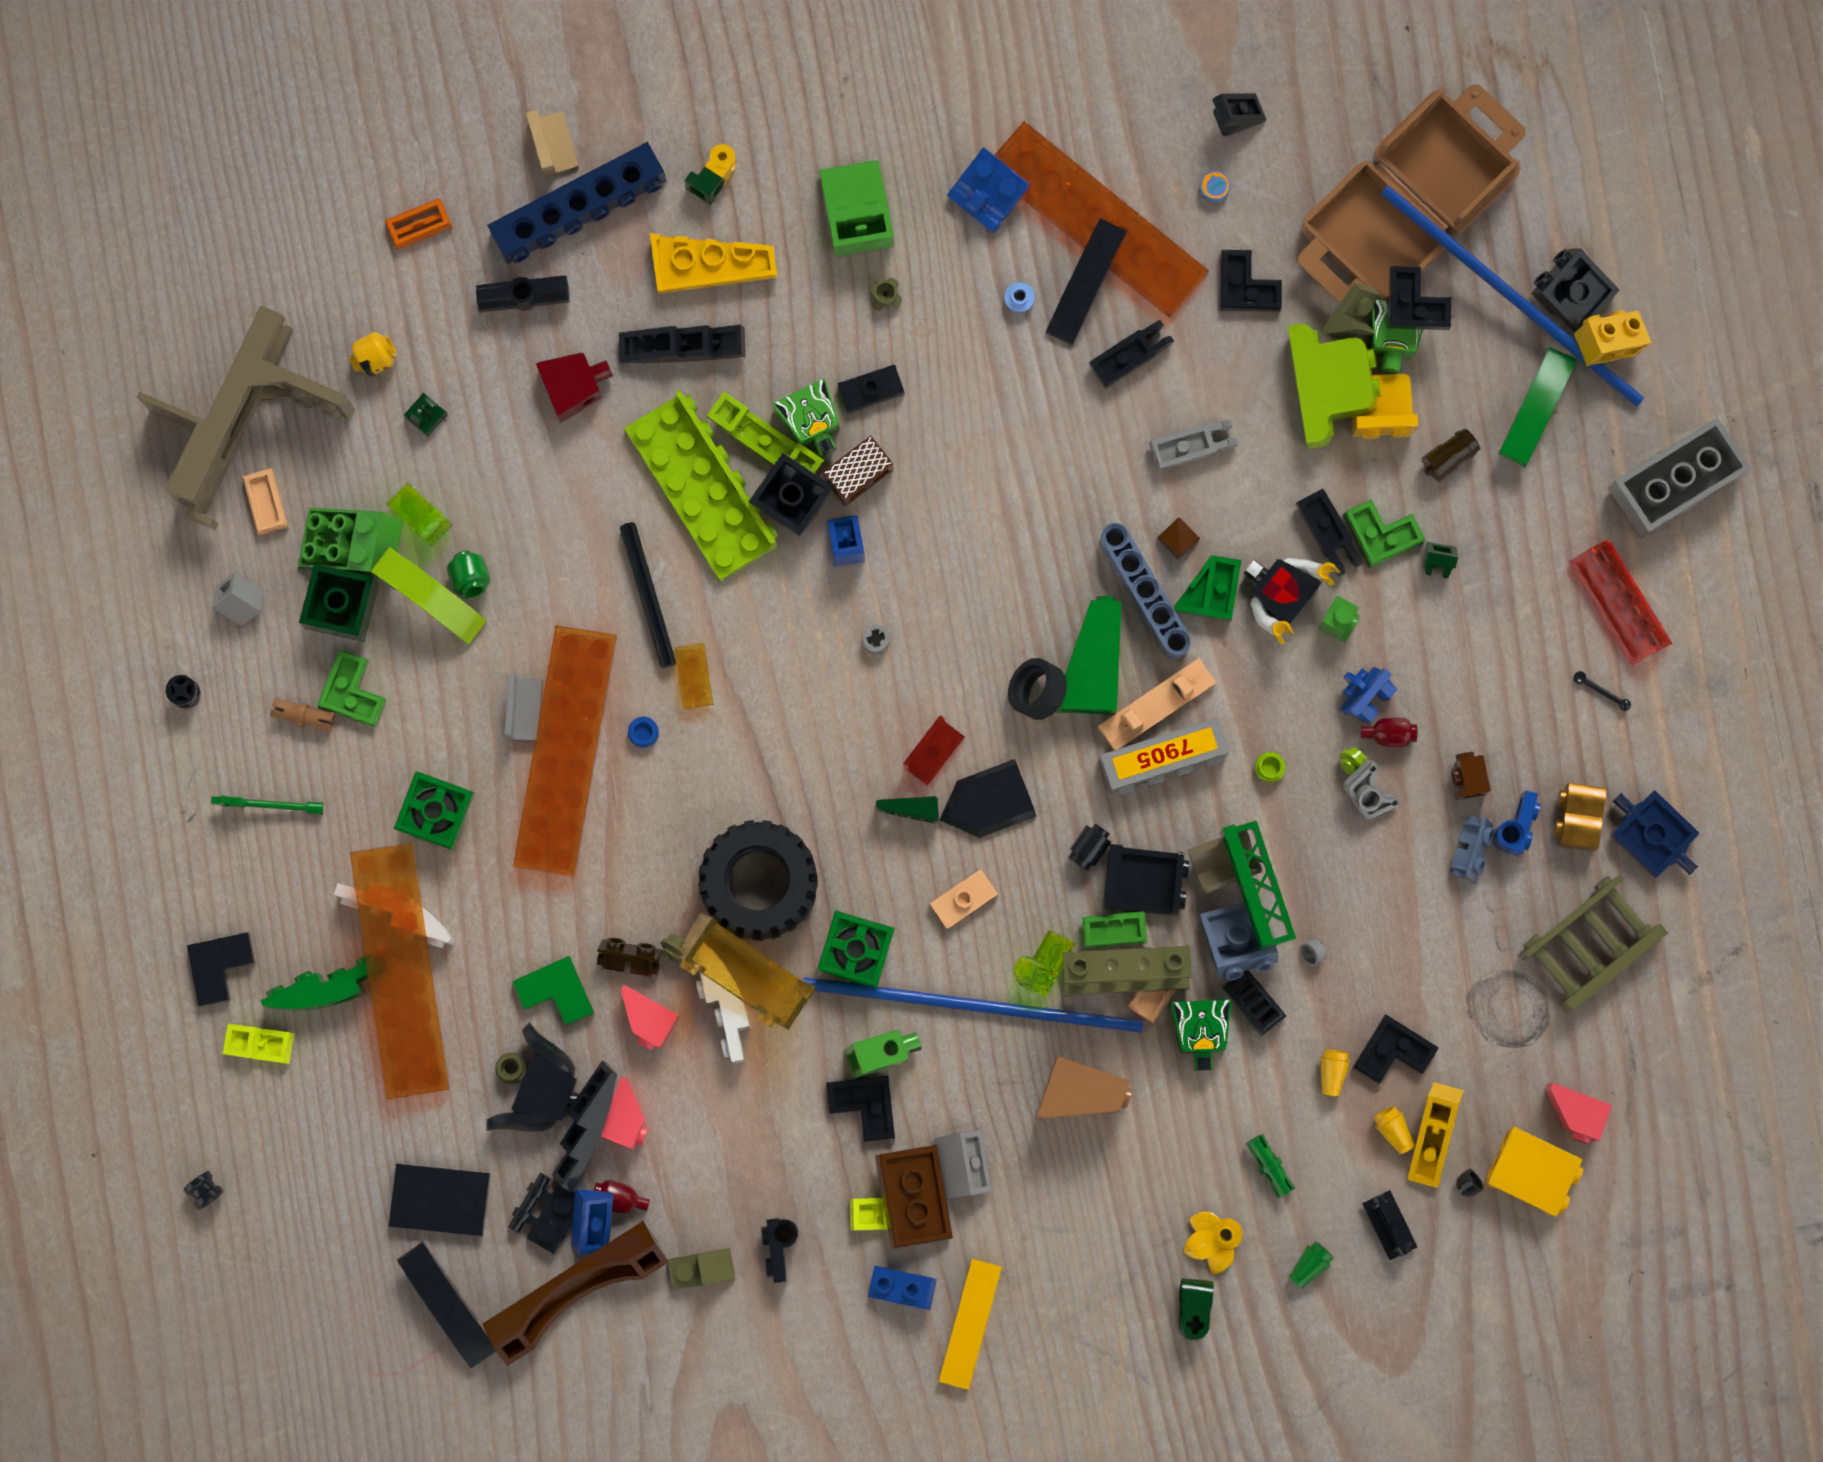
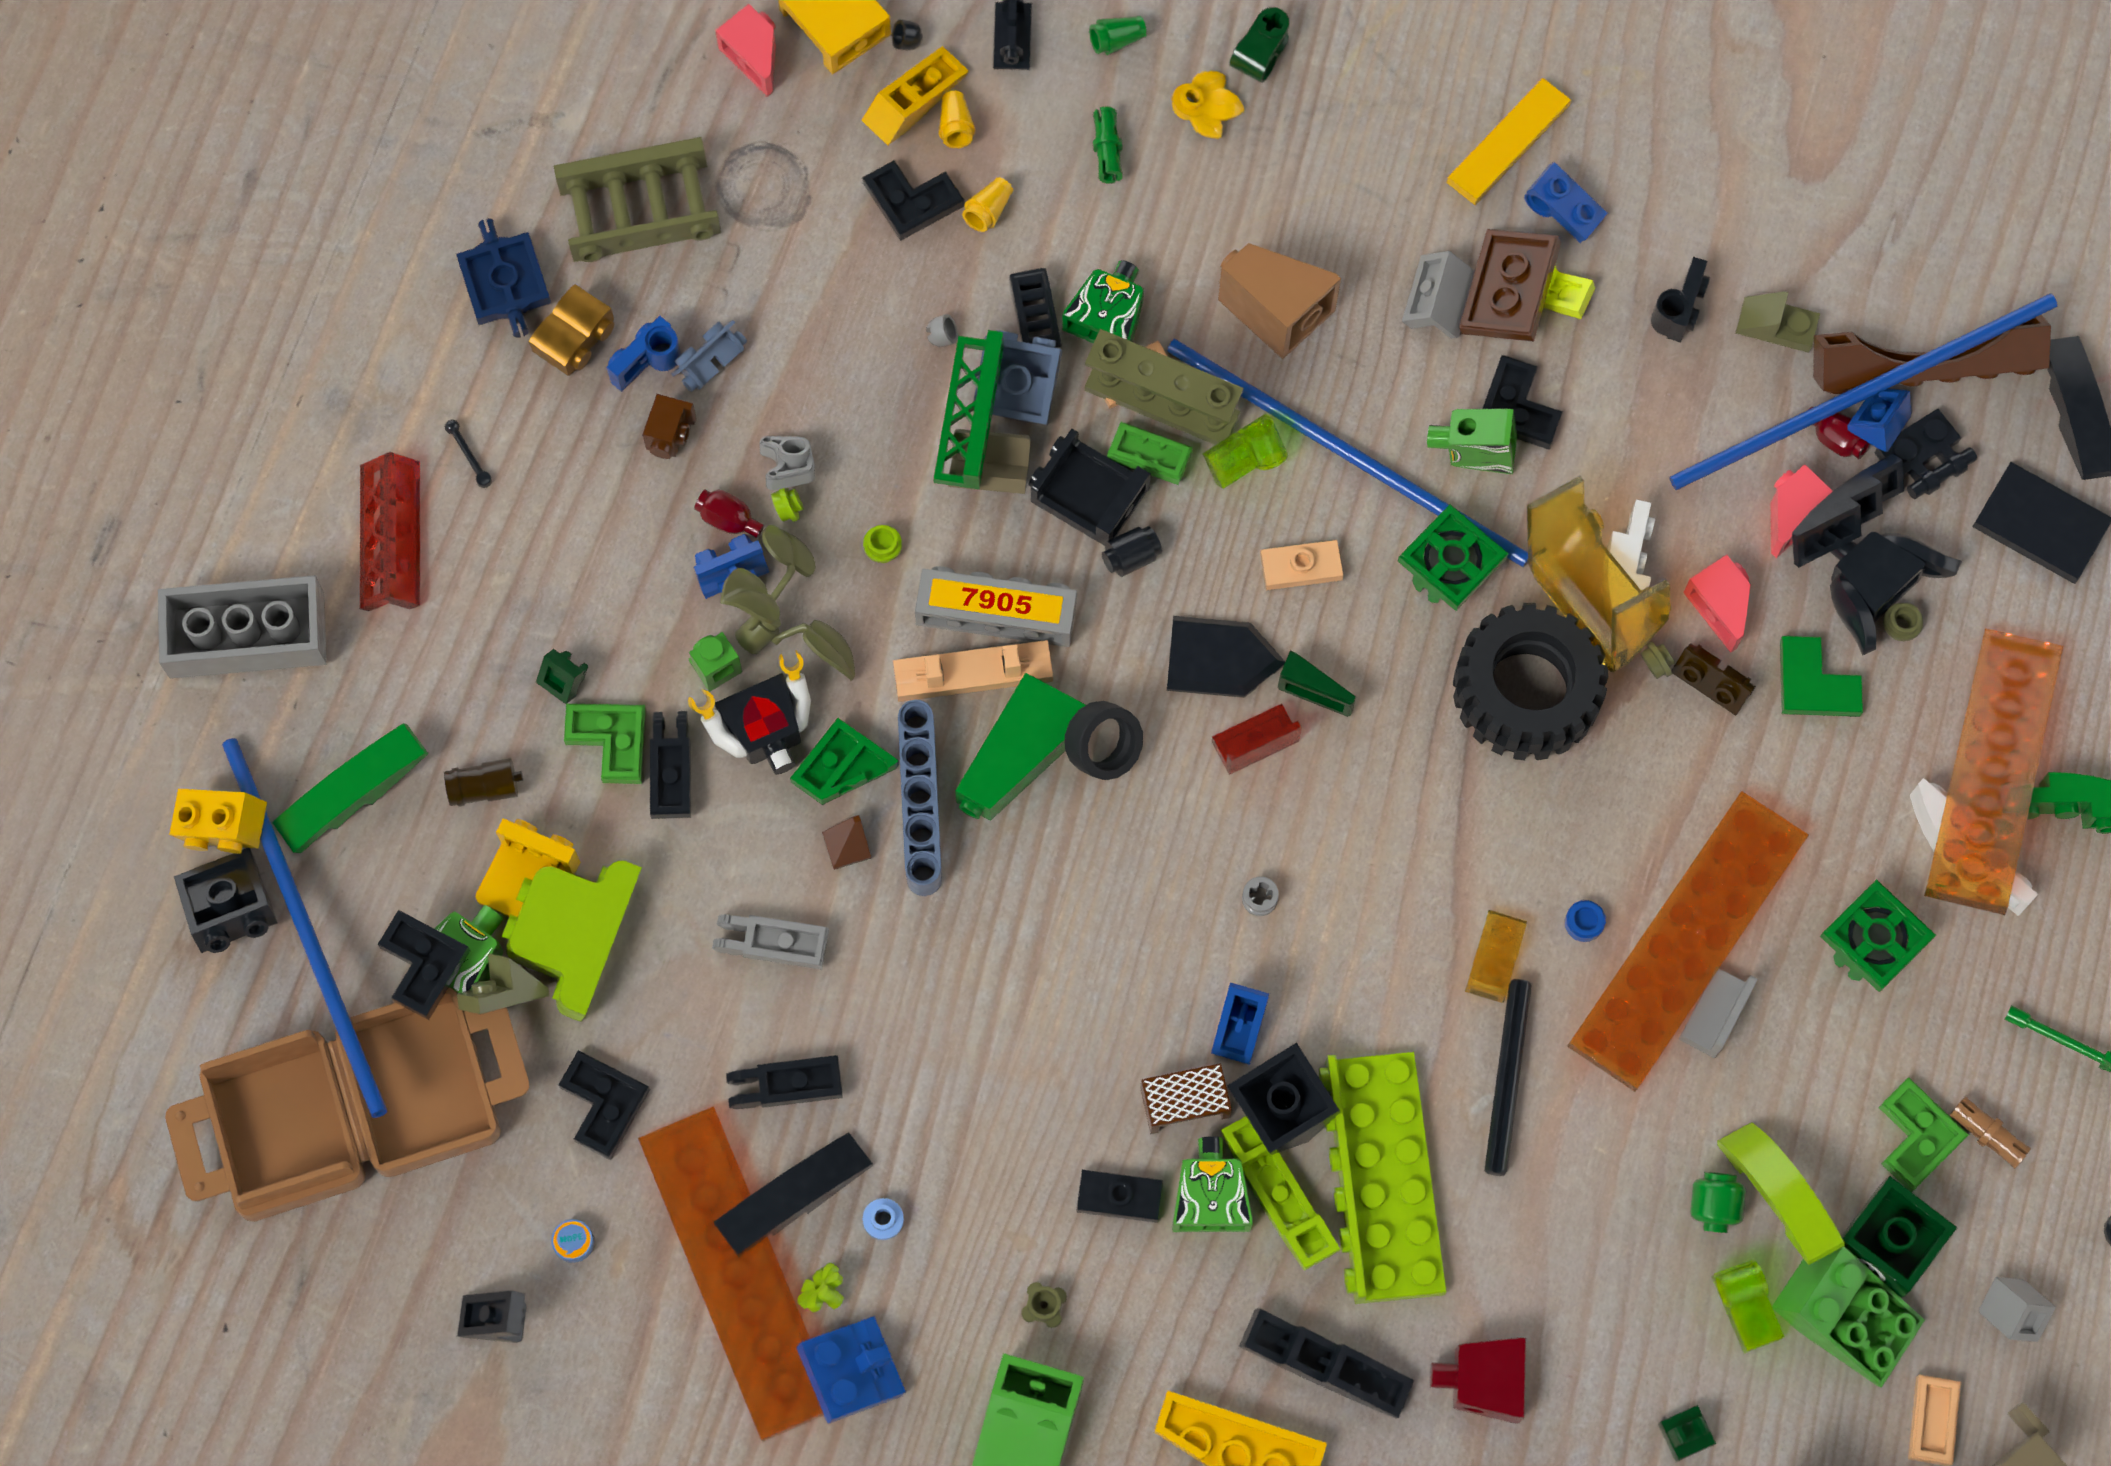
camera: 155 degrees left, 10 degrees down
none -> olive plant [720,525,855,681]
none -> lime plant [797,1263,844,1312]
none -> blue piece [1669,293,2058,490]

